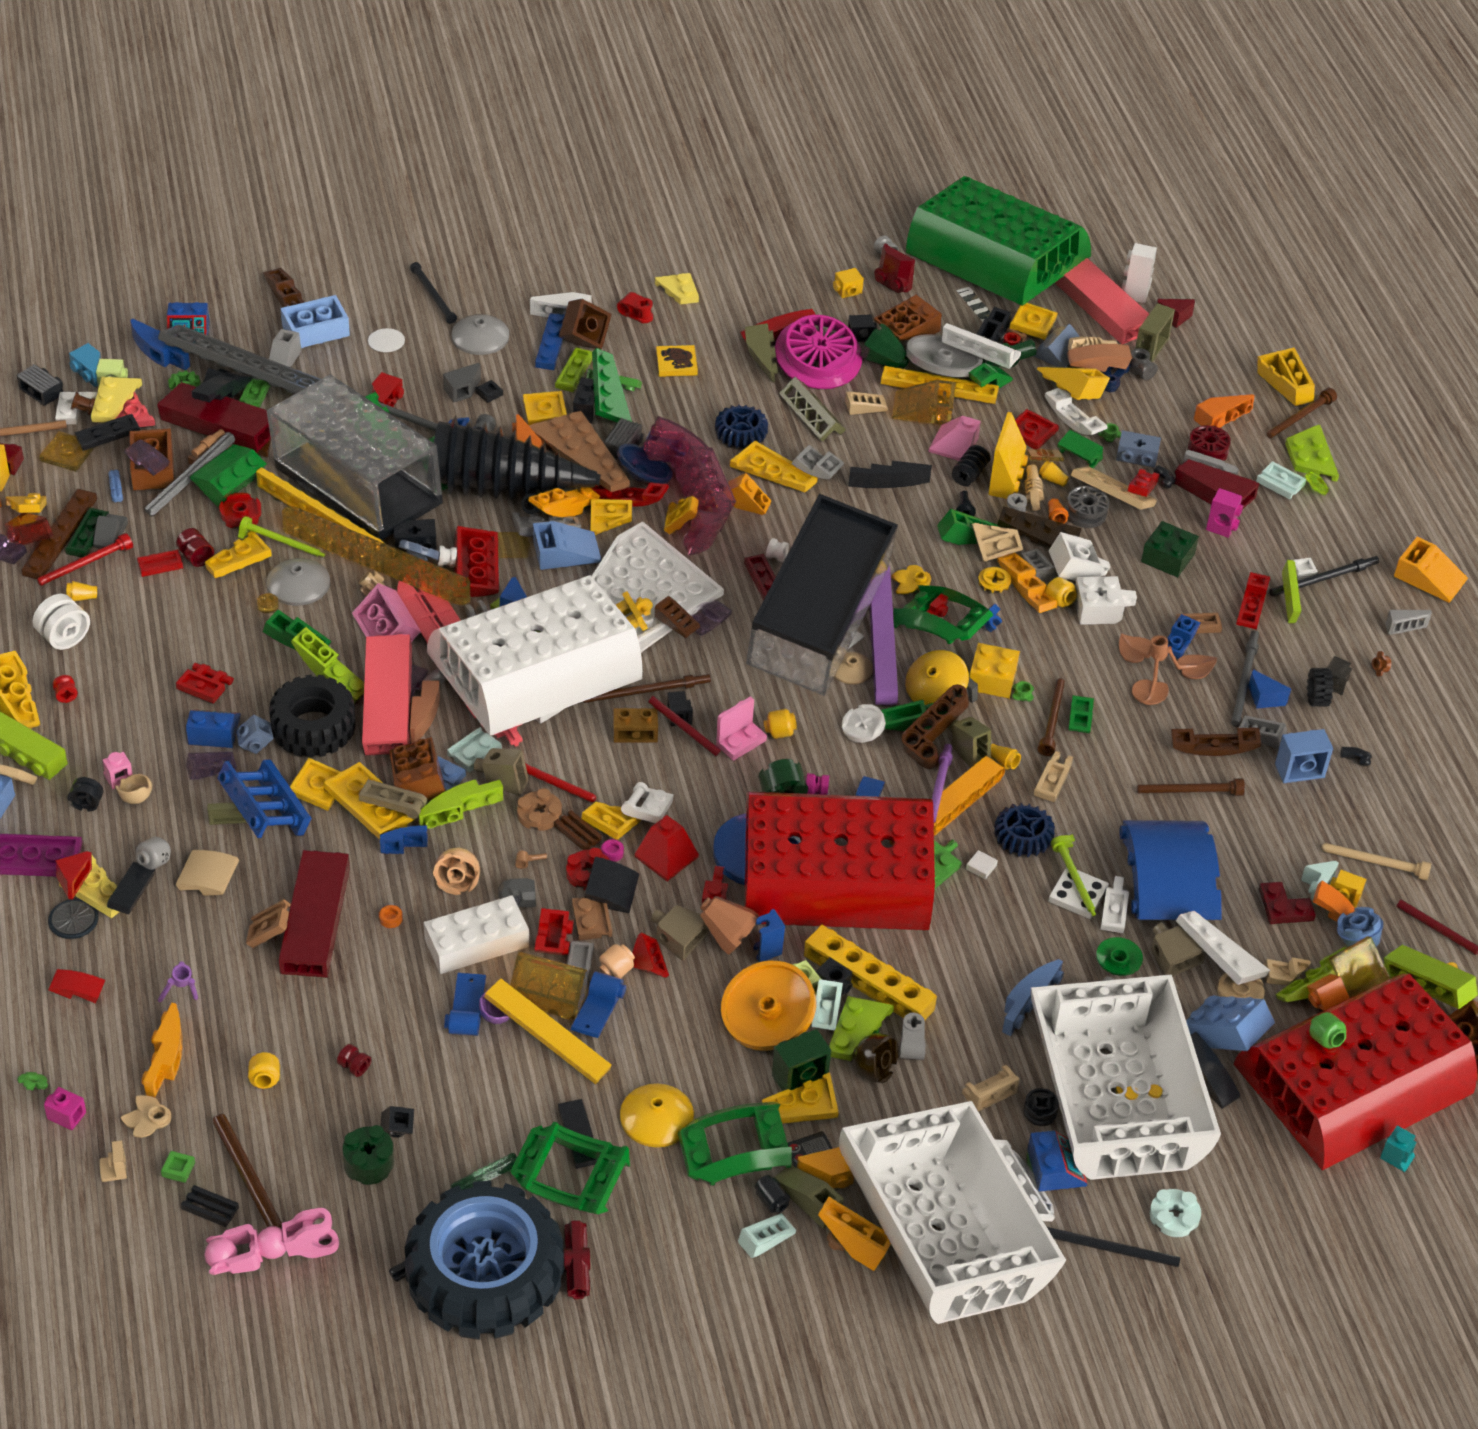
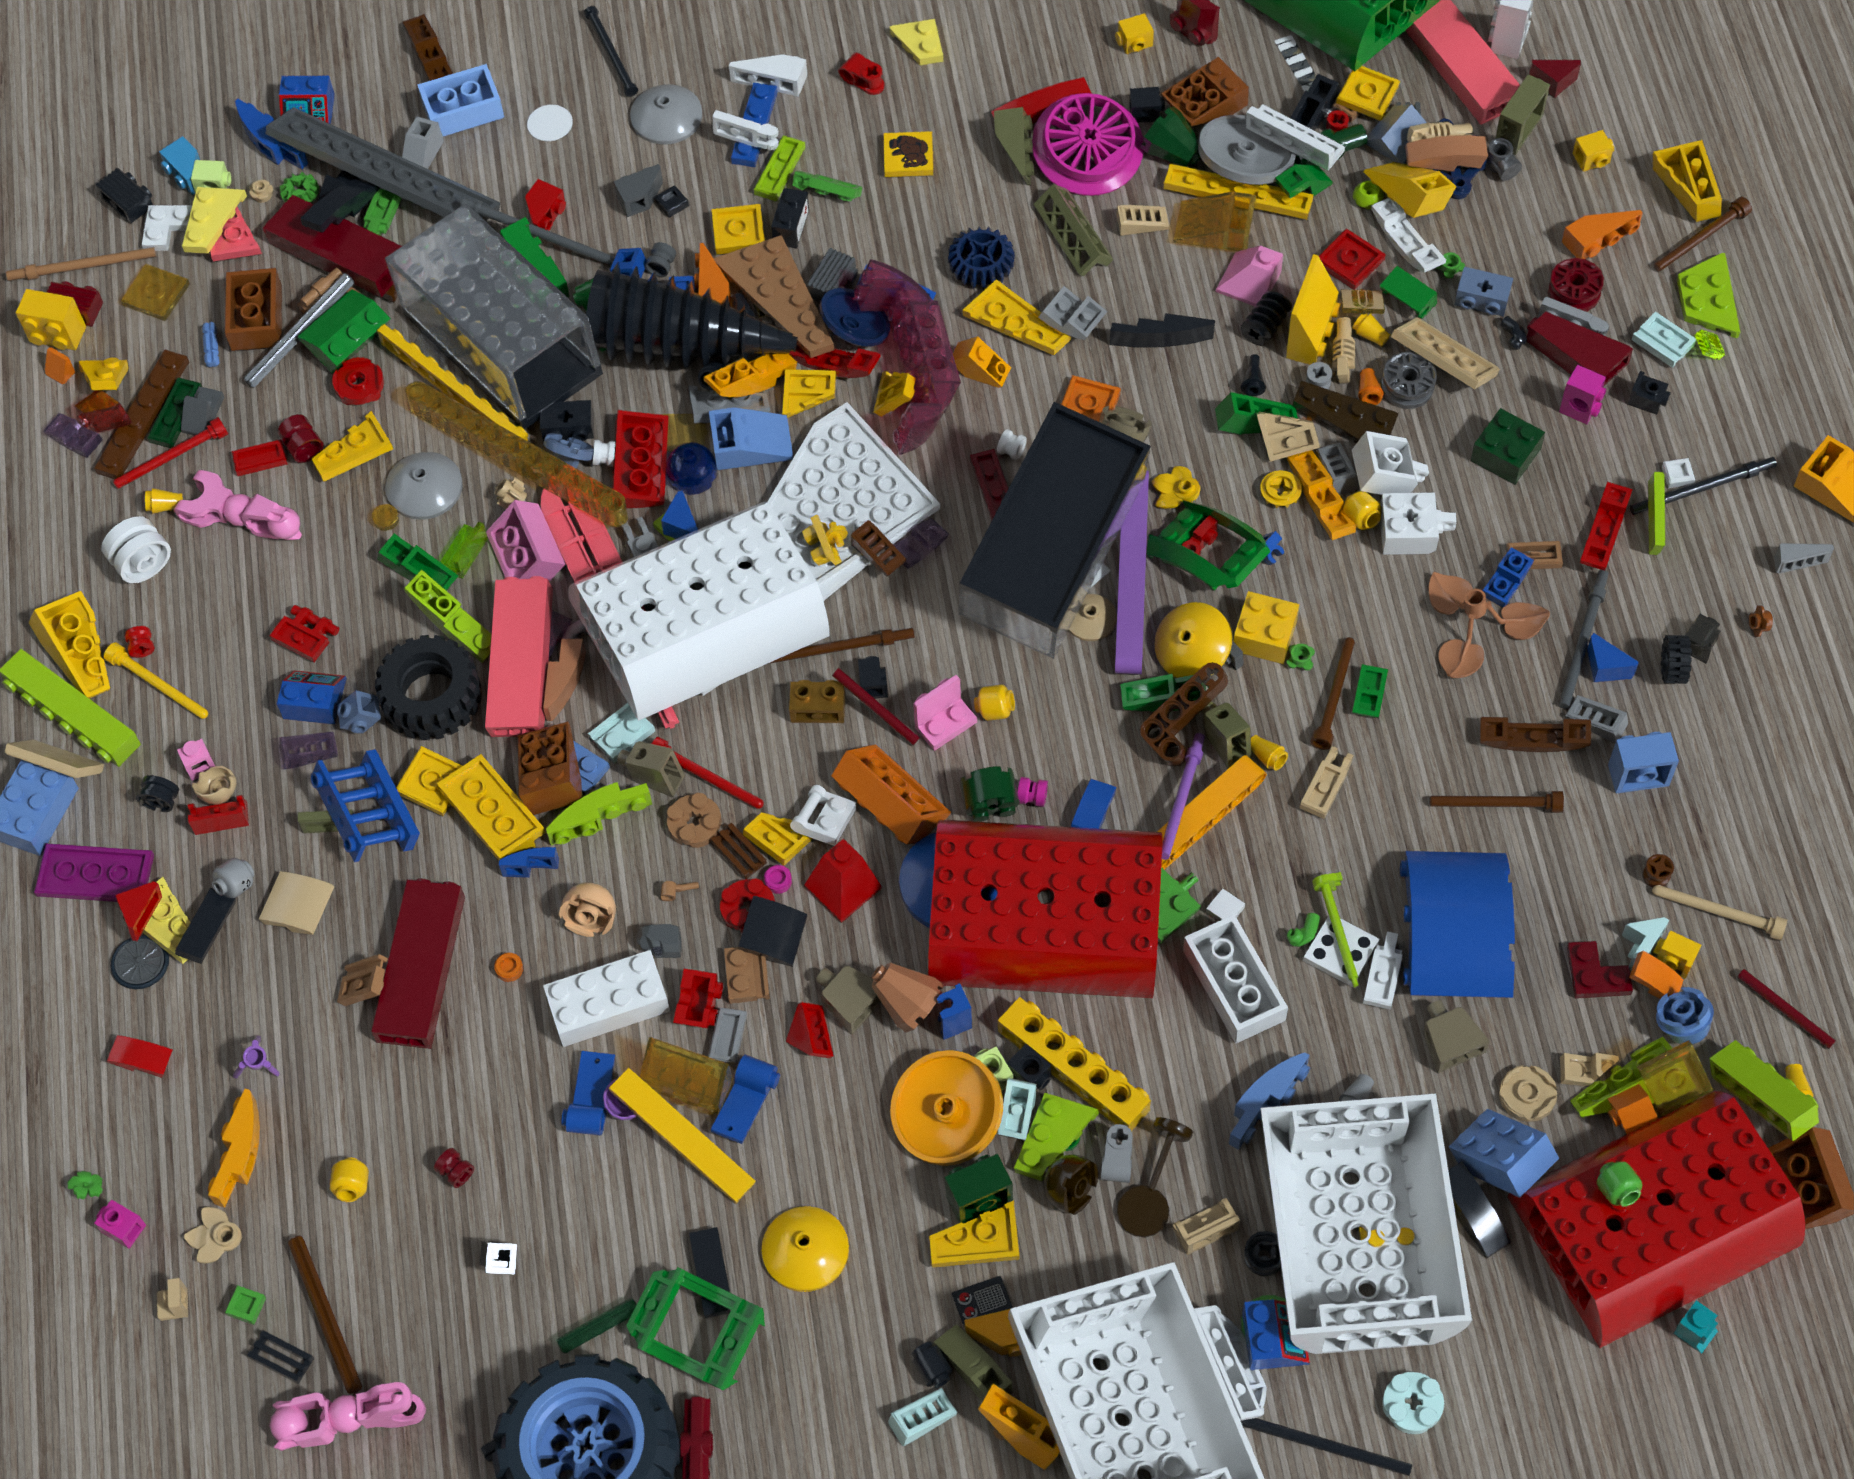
camera: 10 degrees right, 15 degrees up
reddish brown bush [70,392,96,415] -> none
black tile [75,414,140,451] -> none
slope [124,440,170,476] -> none
lime piece [238,516,325,557] -> none
dark green brick [342,1125,394,1185] -> none
dark tan plate [359,779,427,819] -> none
reddish brown slope [559,299,612,349] -> none
green wing [592,348,632,423] -> none
light nougat head [599,944,635,978] -> none
green wedge [678,1102,792,1186] -> none
red plate [702,866,728,904] -> none
white tile [842,704,886,743] -> none
dark blue gear [994,803,1055,858] -> none
green dish [1096,937,1143,976] -> none
red plate [1127,468,1160,497] -> none
white wing [1176,911,1270,985] -> none
black arm [1340,747,1372,766] -> none
none -> yellow piece [104,642,208,719]
none -> bright pink piece [174,470,302,540]
none -> red hinge [188,795,249,835]
none -> tan plate [249,180,273,203]
none -> clear neon green panel [440,522,488,579]
none -> clear blue cylinder [666,442,718,495]
none -> white hinge [712,110,778,150]
none -> orange slope [831,744,951,845]
none -> dark brown piece [1117,1117,1193,1238]
none -> white brick [1183,915,1288,1044]
none -> bright green arm [1287,913,1320,947]
none -> lime plate [1353,180,1384,209]
none -> yellow brick [1572,130,1614,172]
none -> black brick [1628,371,1671,415]
none -> reddish brown wheel [1642,854,1674,888]

